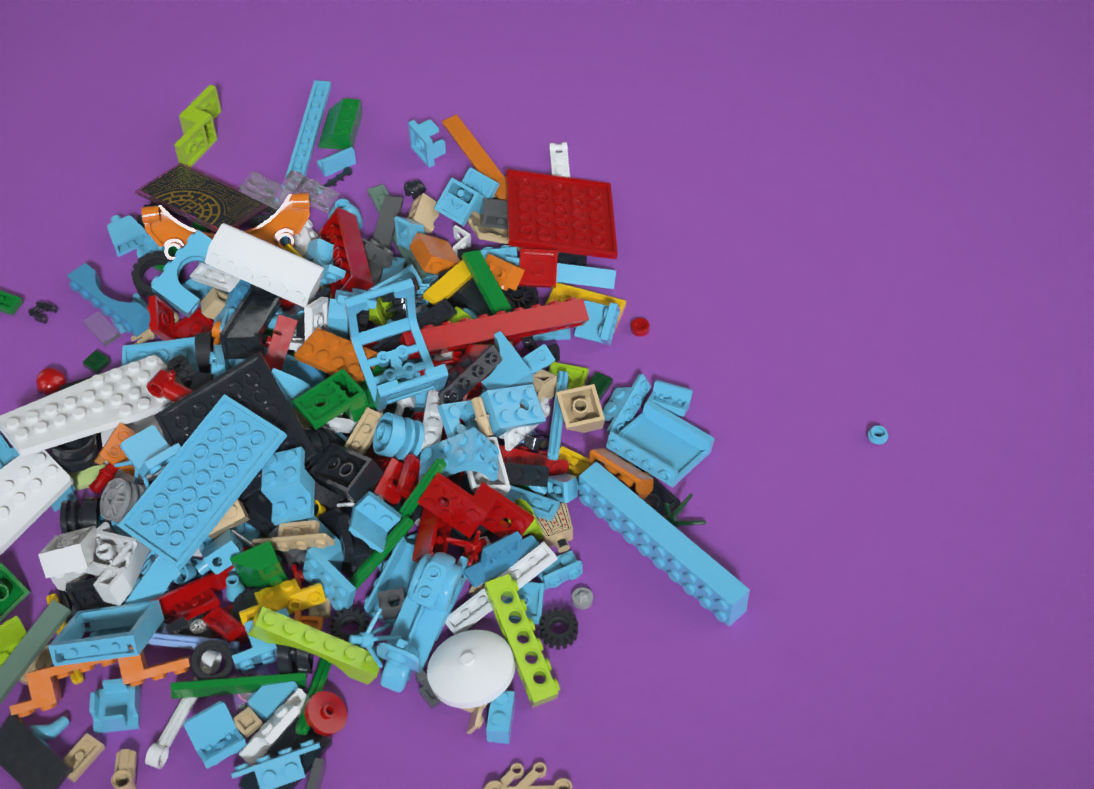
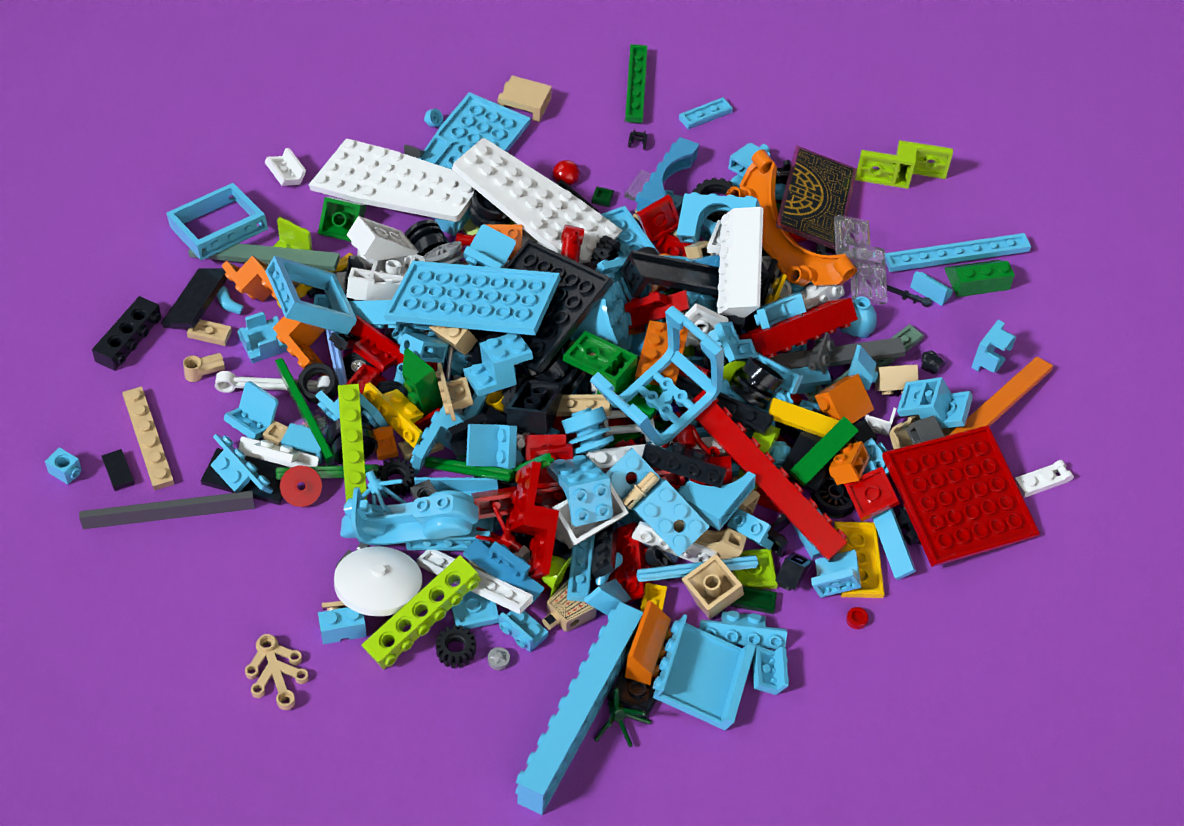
camera: 65 degrees right, 0 degrees up
none -> medium azure tile [679,97,733,130]
none -> black slope [775,552,813,591]

